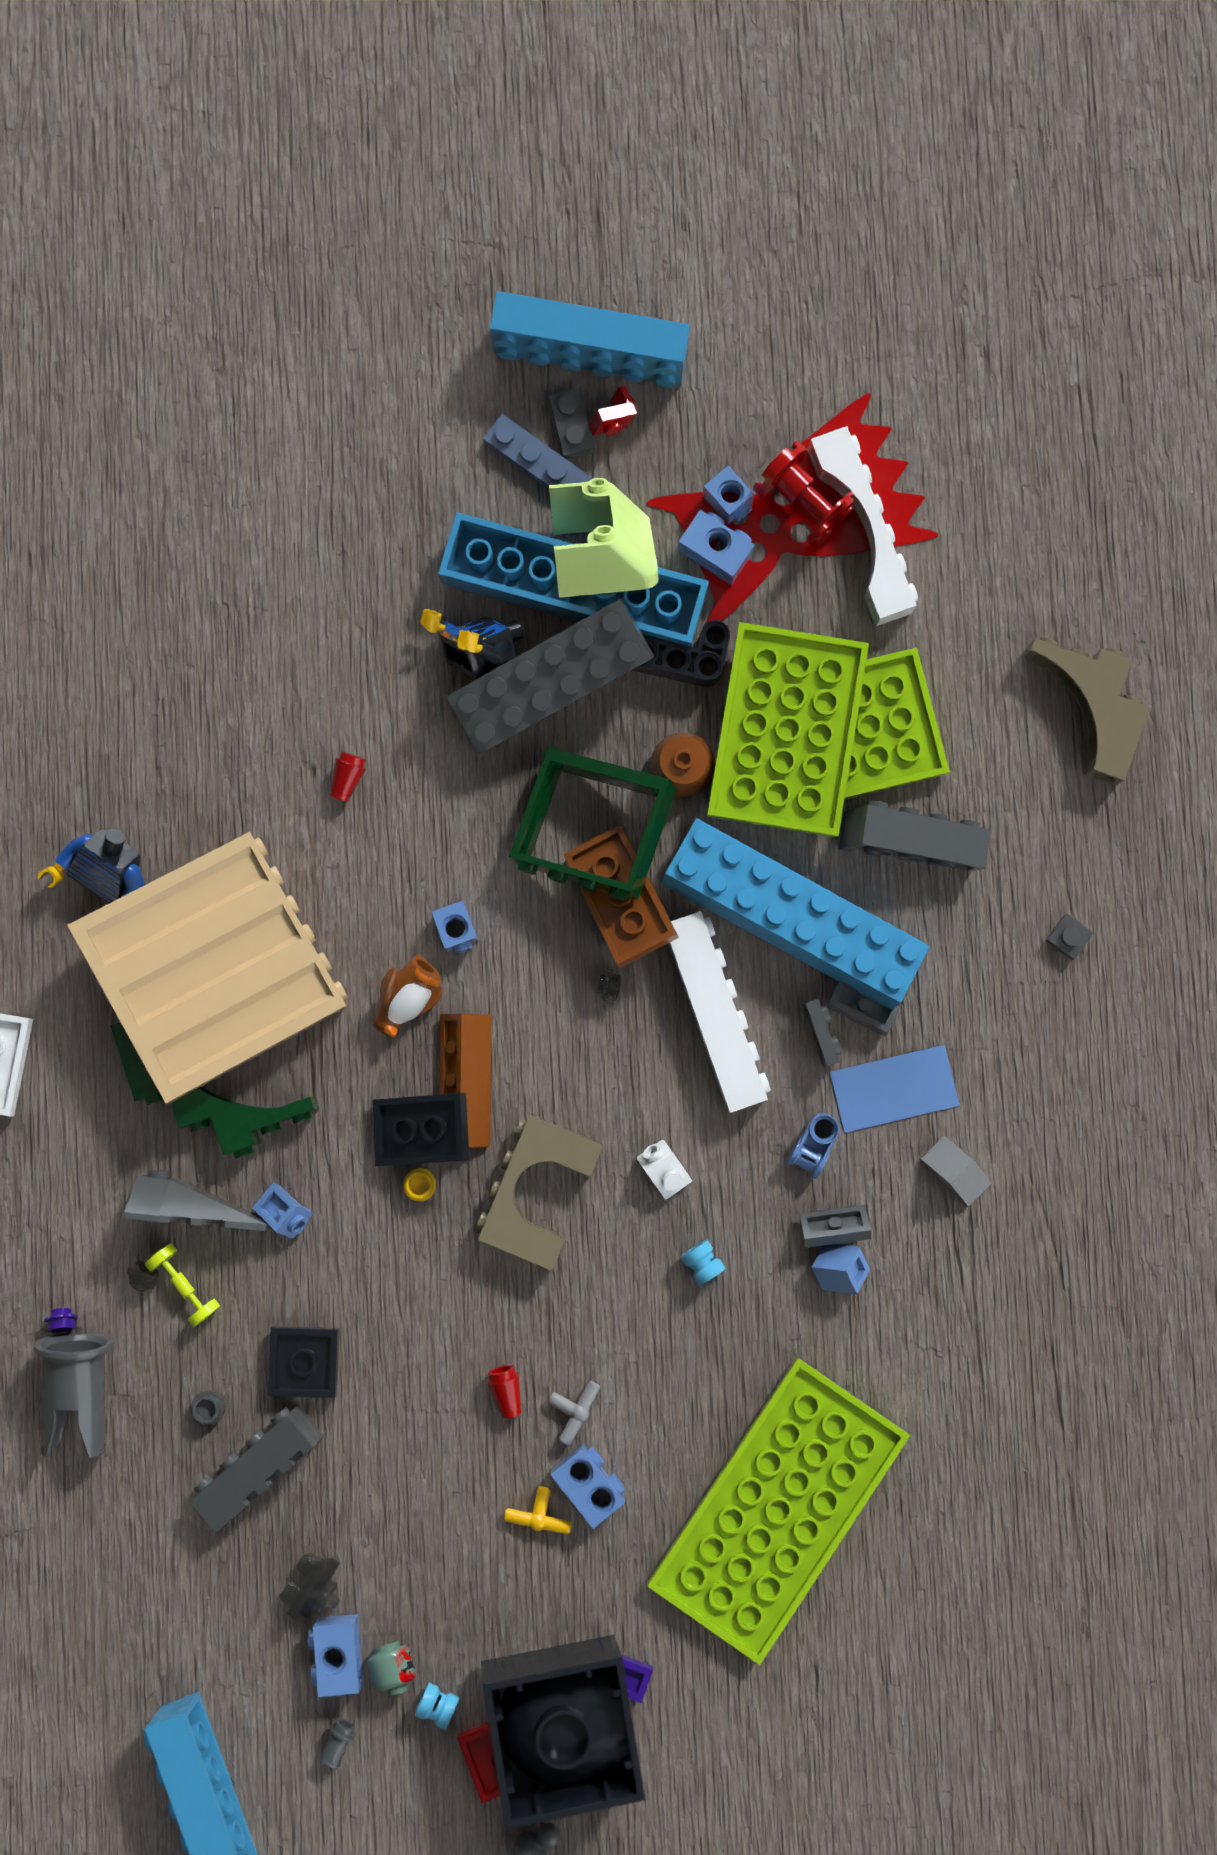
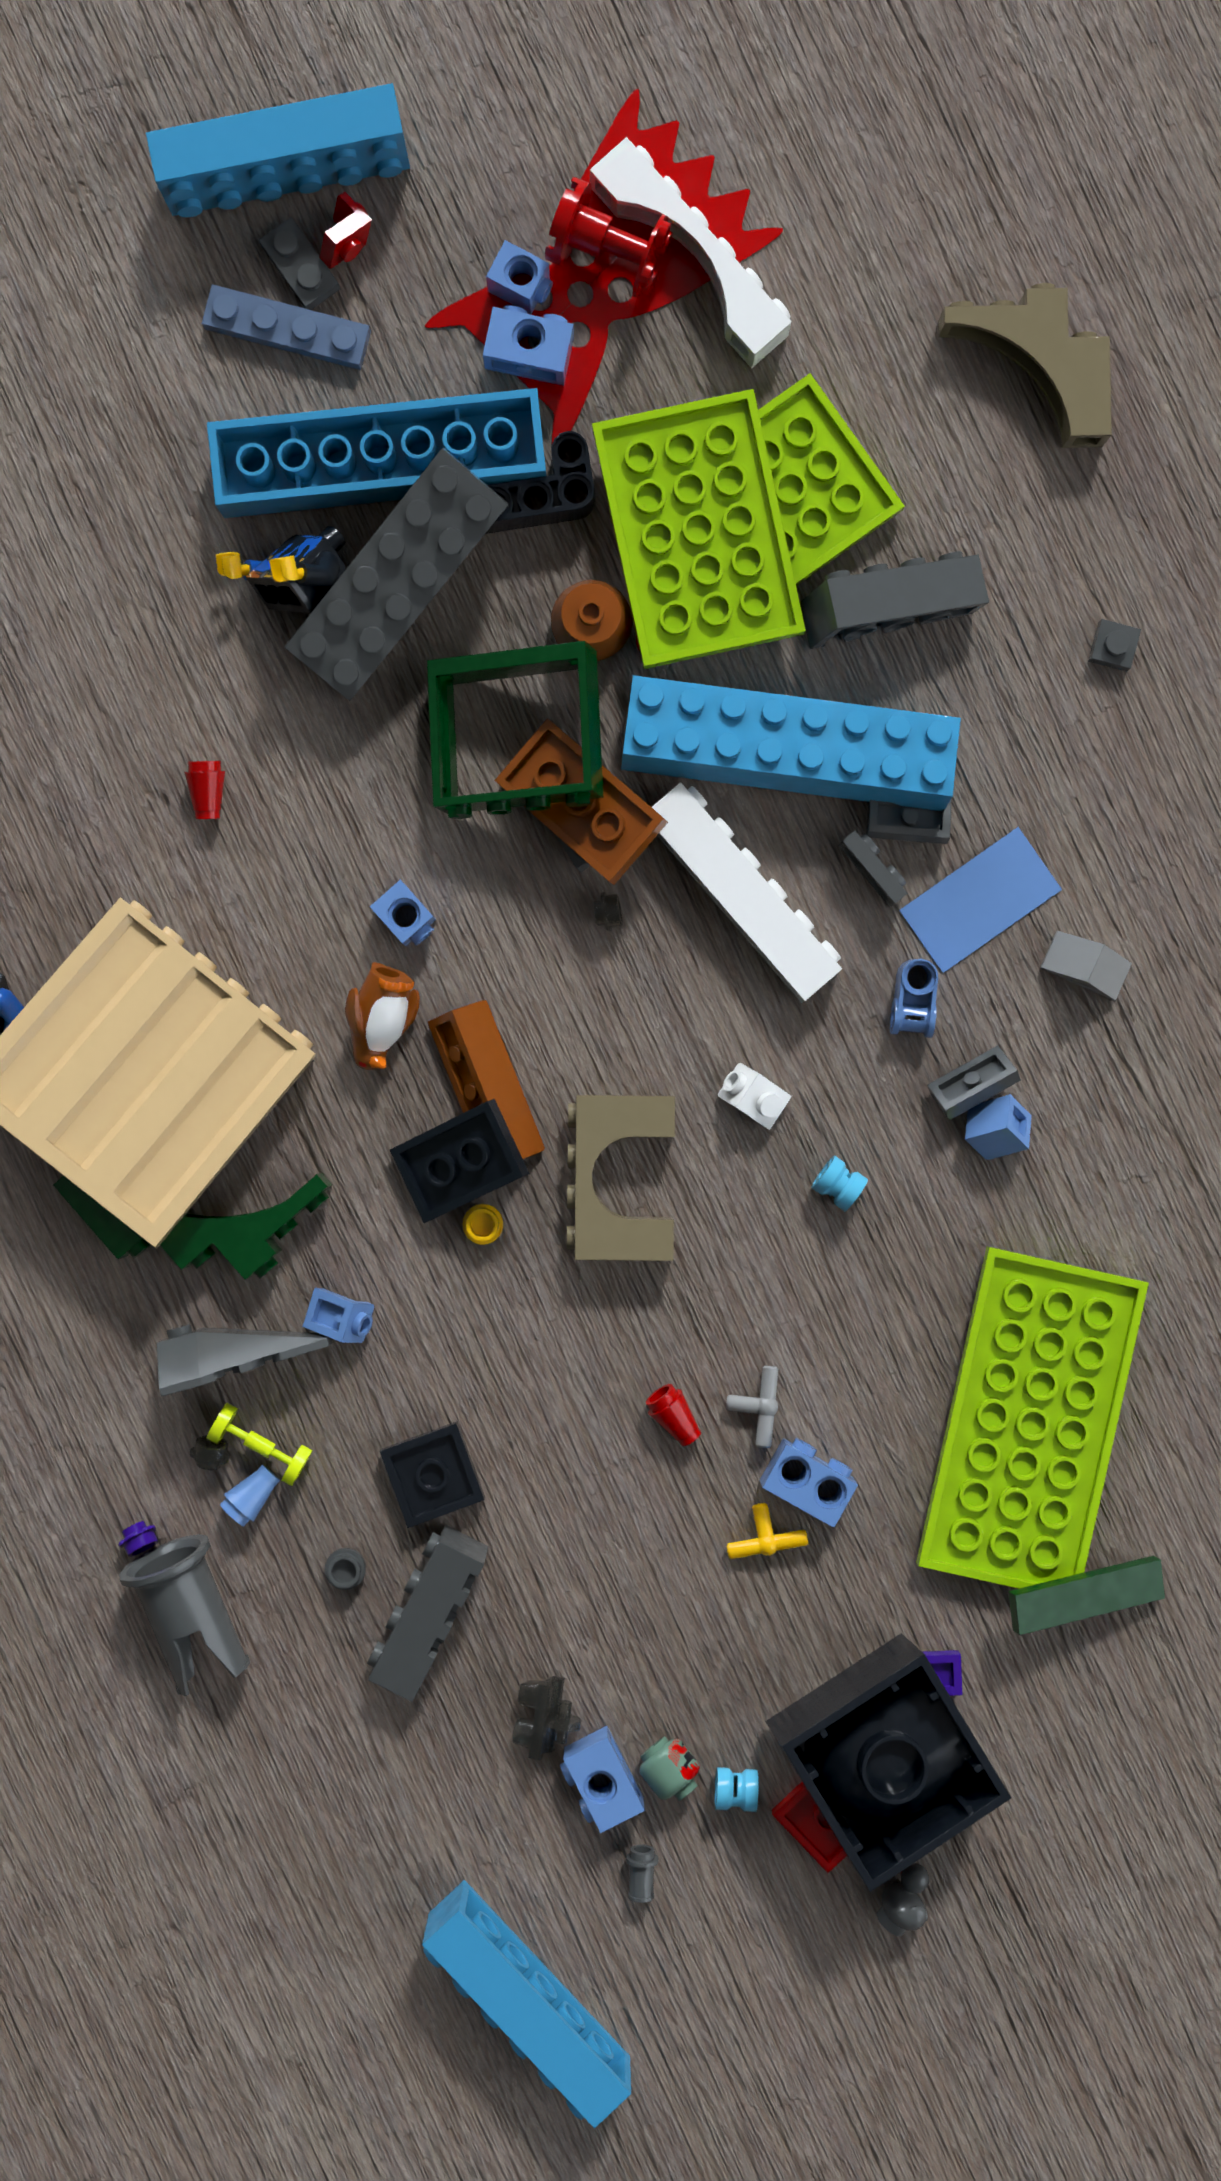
camera: 20 degrees left, 5 degrees up
yellowish green windscreen [549,478,658,598] -> none
none -> medium blue cone [220,1464,280,1527]
none -> dark green tile [1008,1555,1165,1635]

